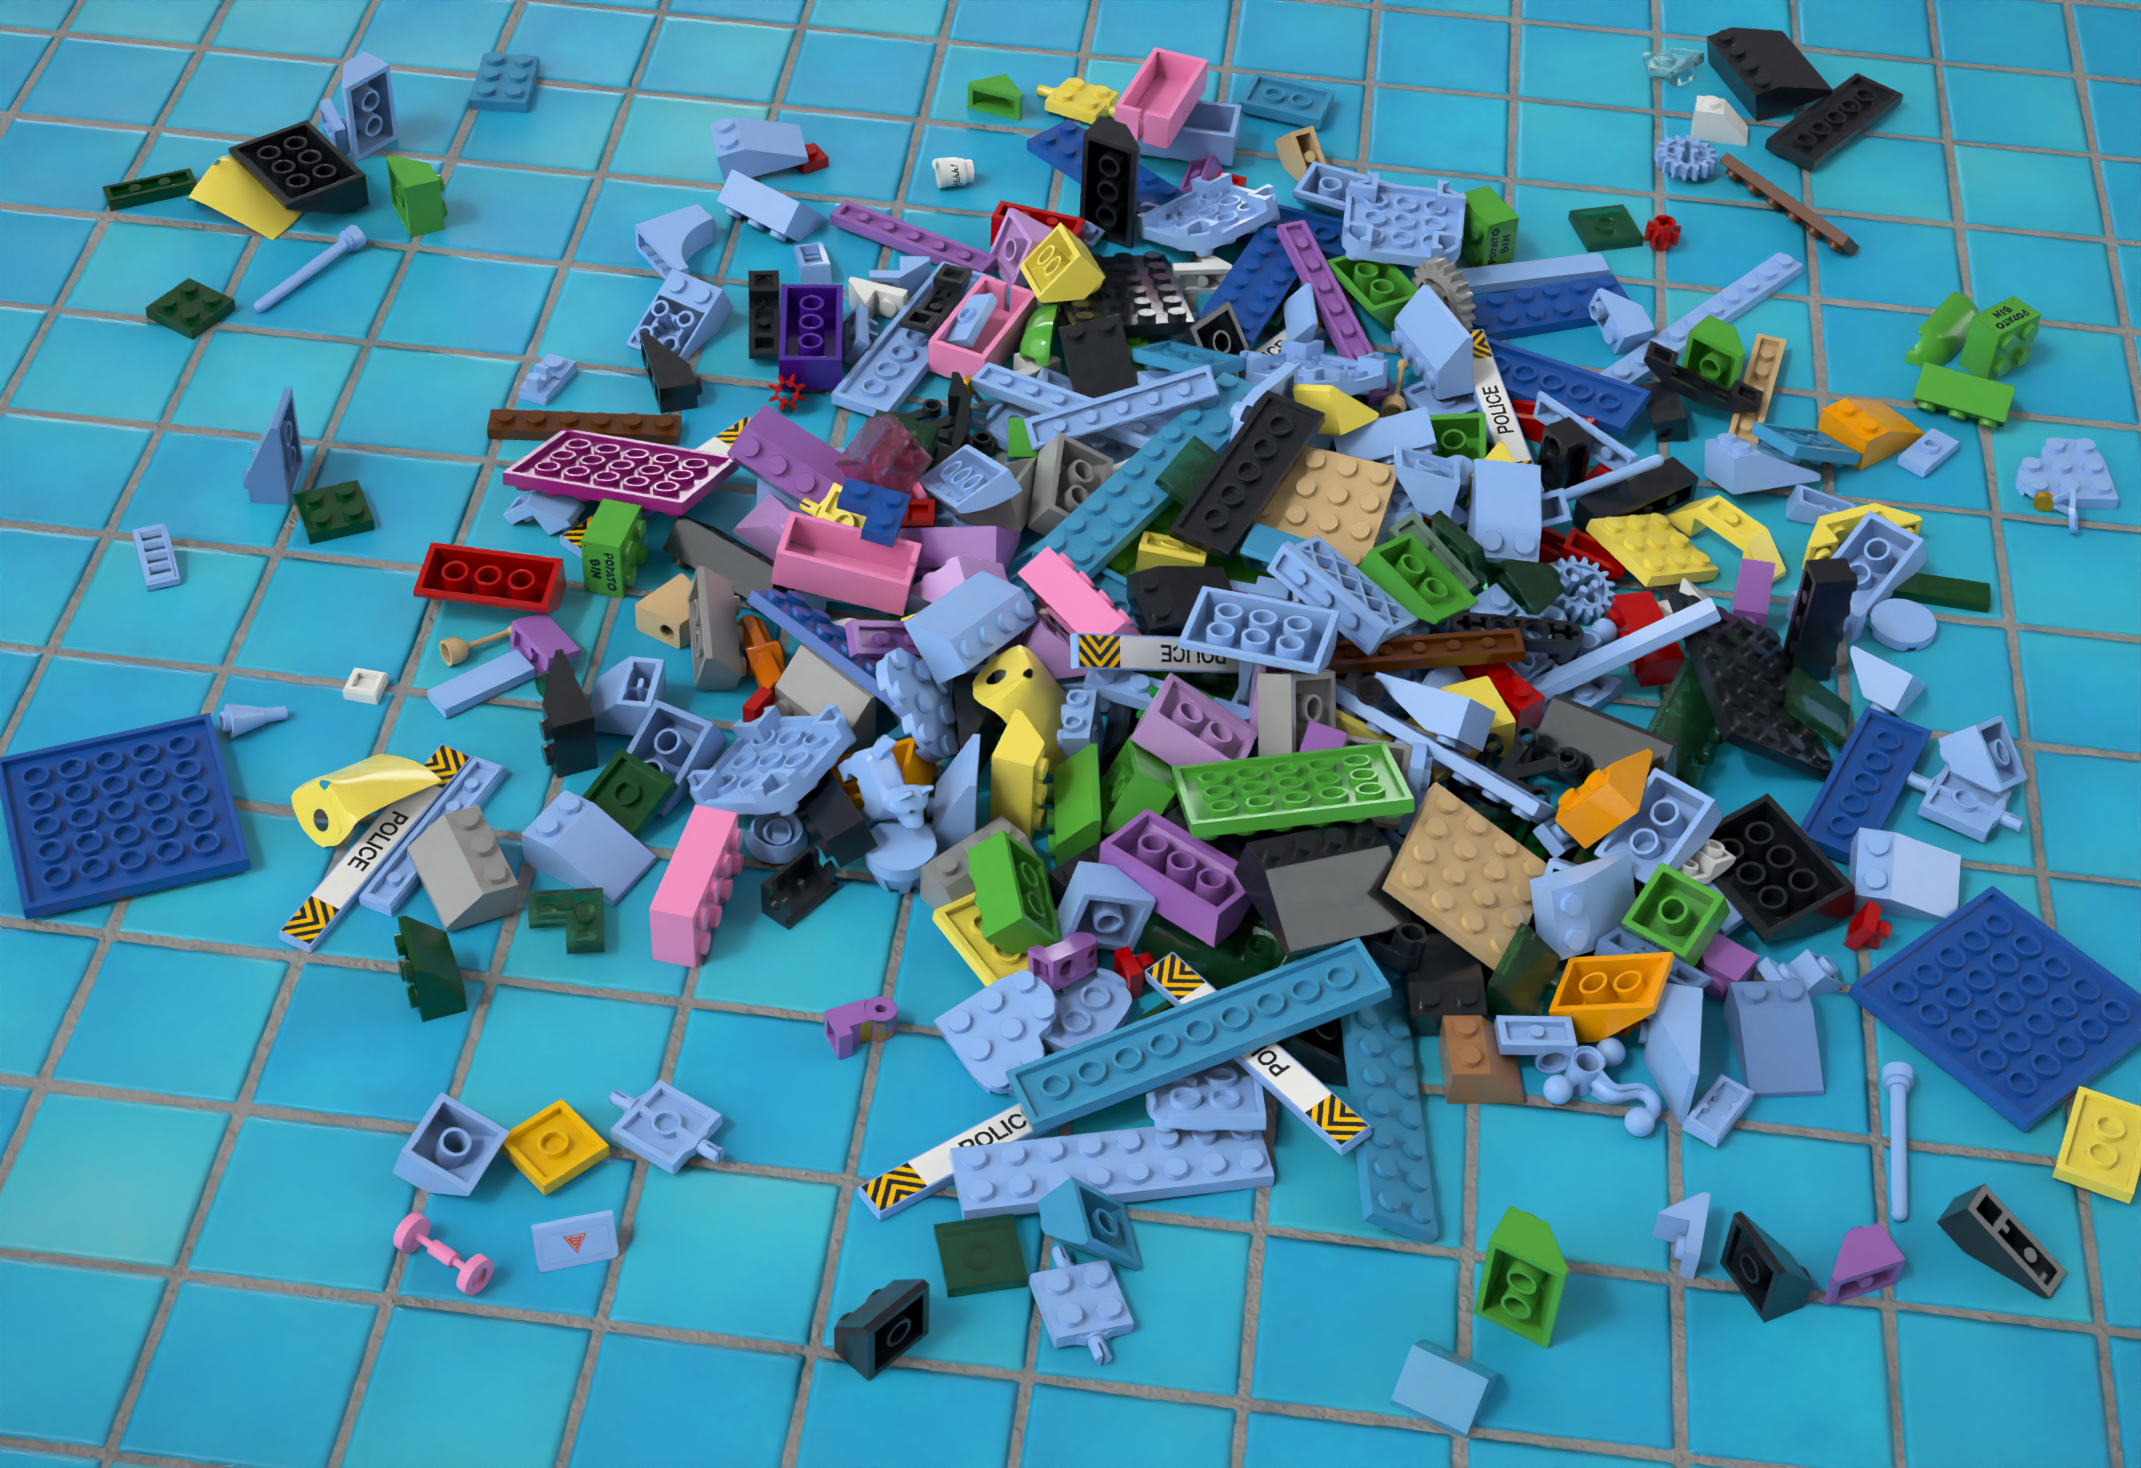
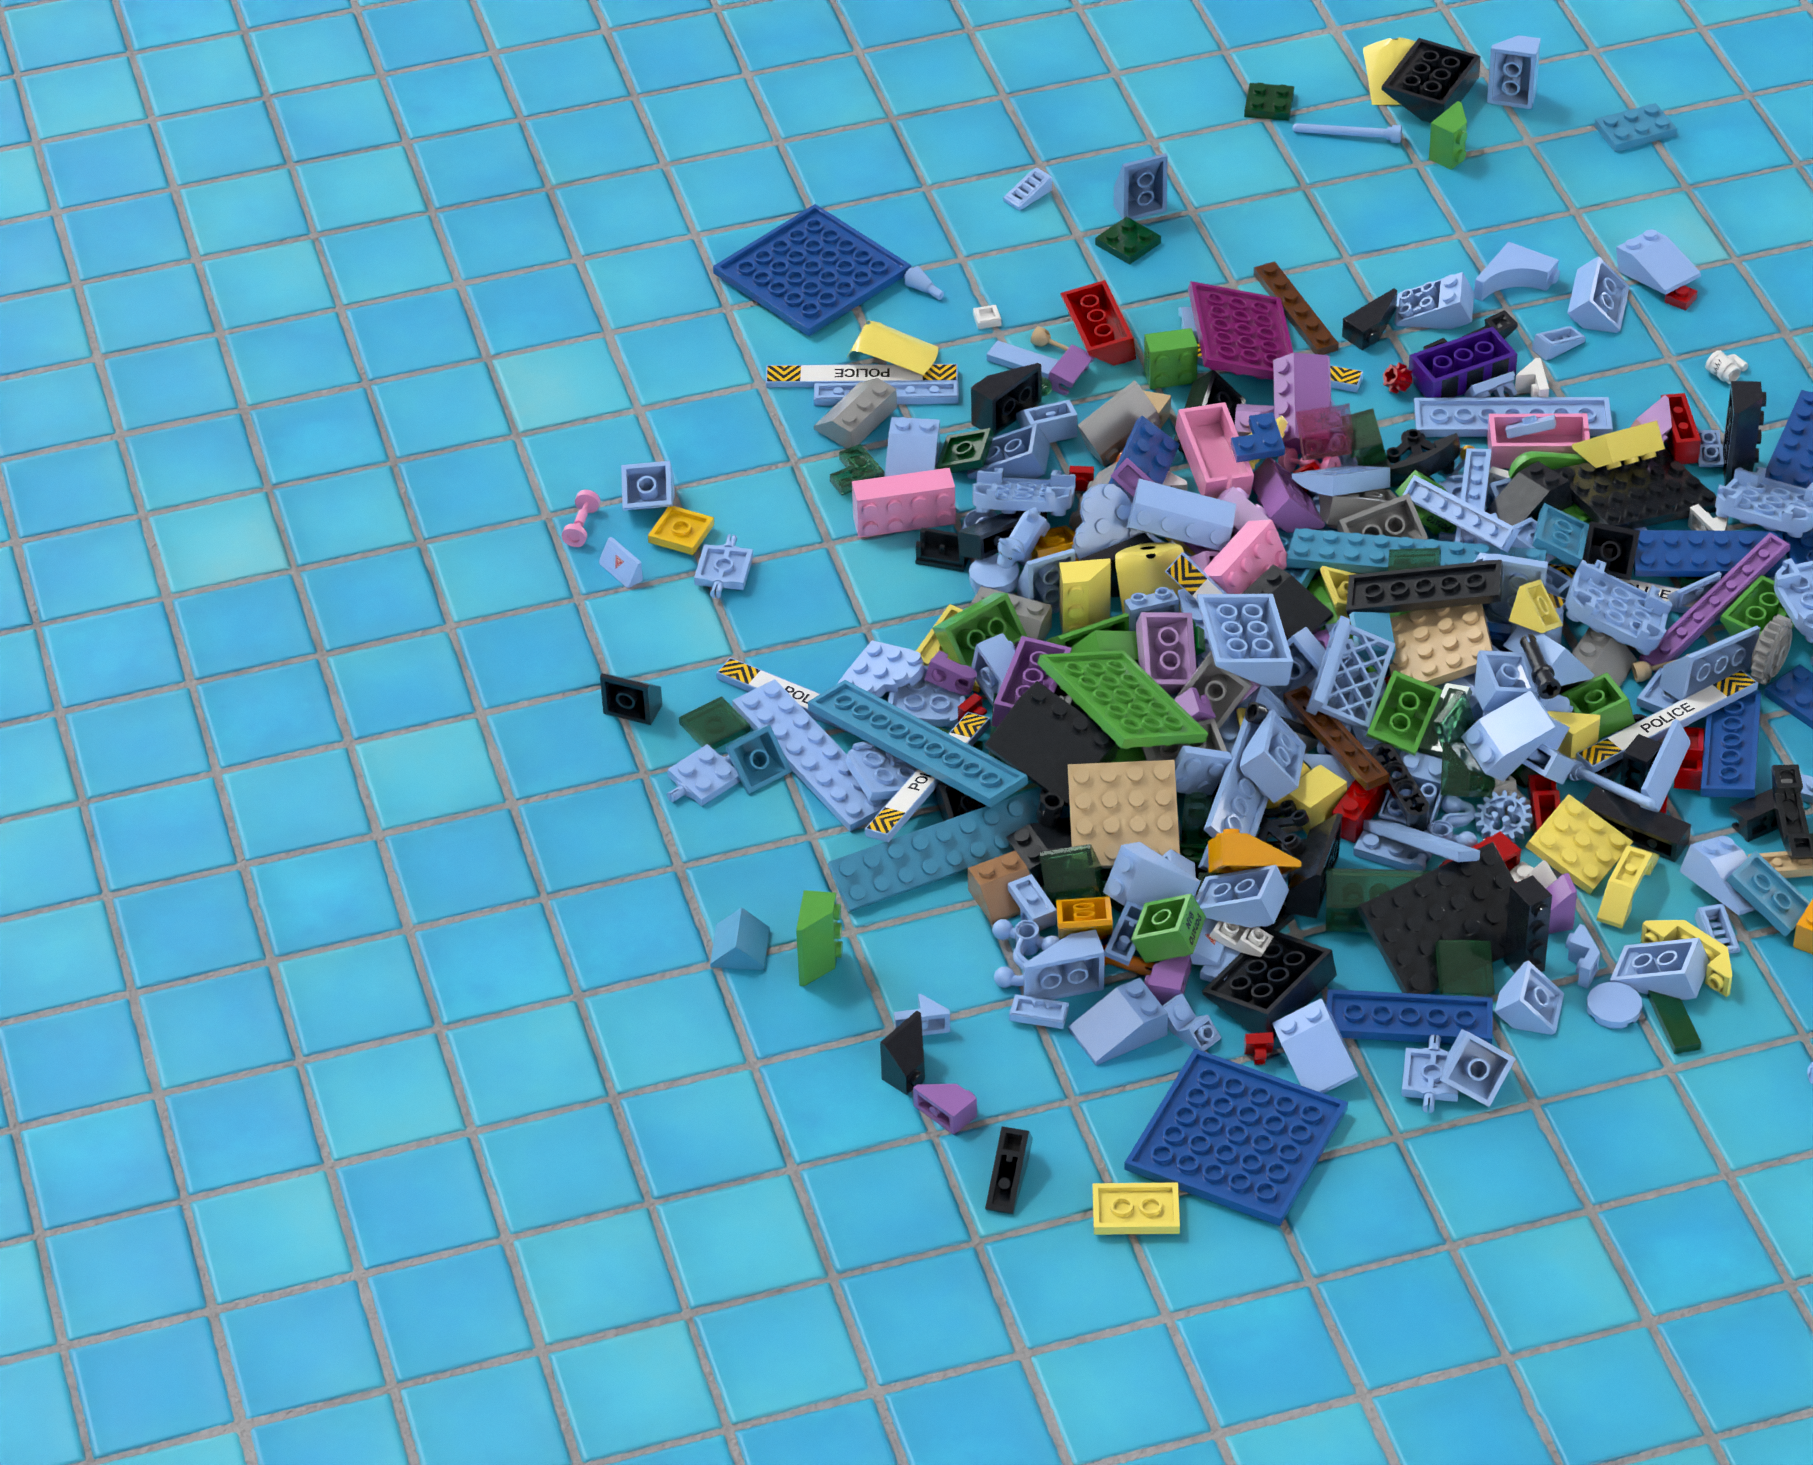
camera: 70 degrees right, 0 degrees up
dark green tile [102,168,197,211] -> none
dark green slope [393,916,467,1022] -> none
light blue plate [518,353,577,406] -> none
medium lavender leg [824,996,897,1060] -> none
medium lavender plate [830,200,997,275] -> none
light blue slope [869,256,930,297] -> none
black slope [900,263,973,335] -> none
light blue piece [1882,1062,1914,1221] -> none
none -> black pin [1520,634,1561,699]

